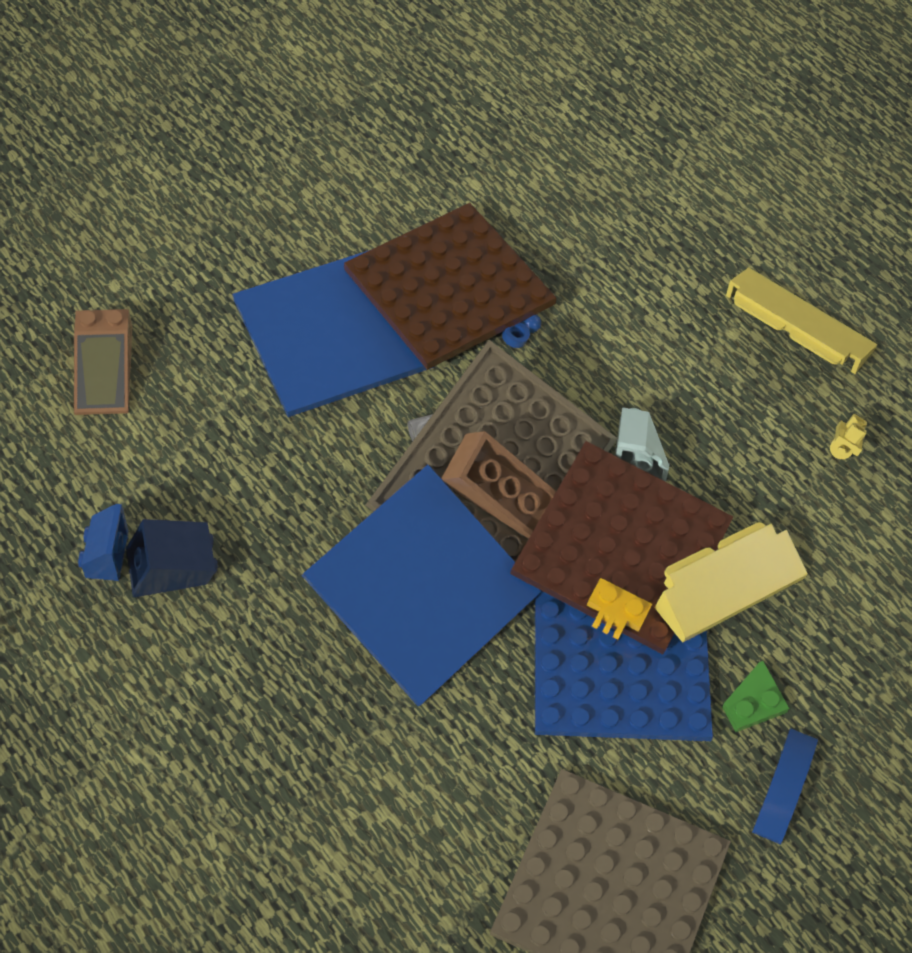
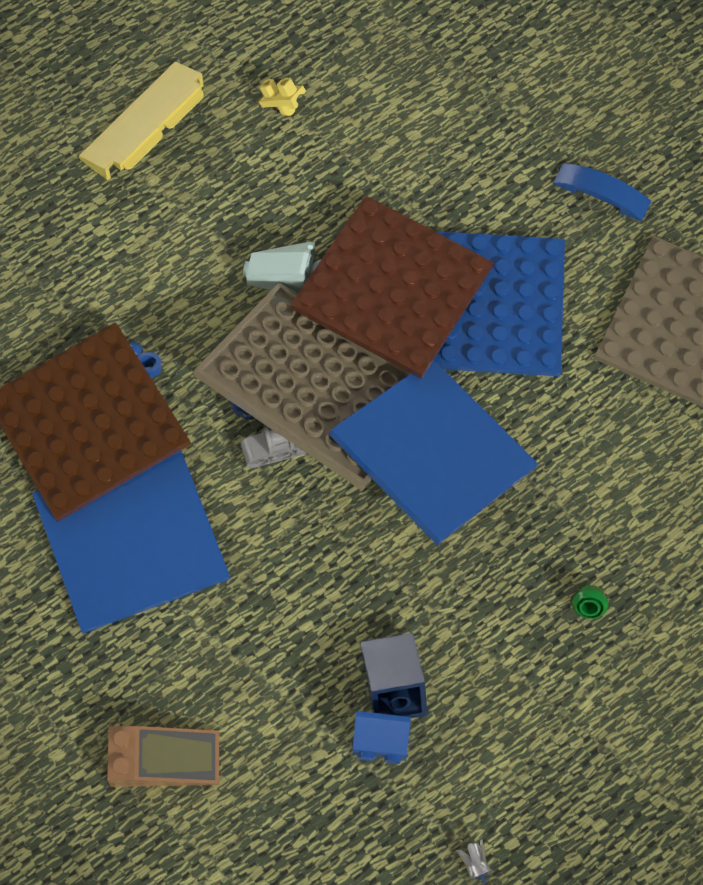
camera: 85 degrees left, 10 degrees up
medium nougat slope [441,431,556,538] -> none
yellow hinge [587,578,652,640] -> none
light yellow slope [654,522,808,642] -> none
bright green wing [722,661,789,732] -> none
none -> green cone [572,585,608,619]

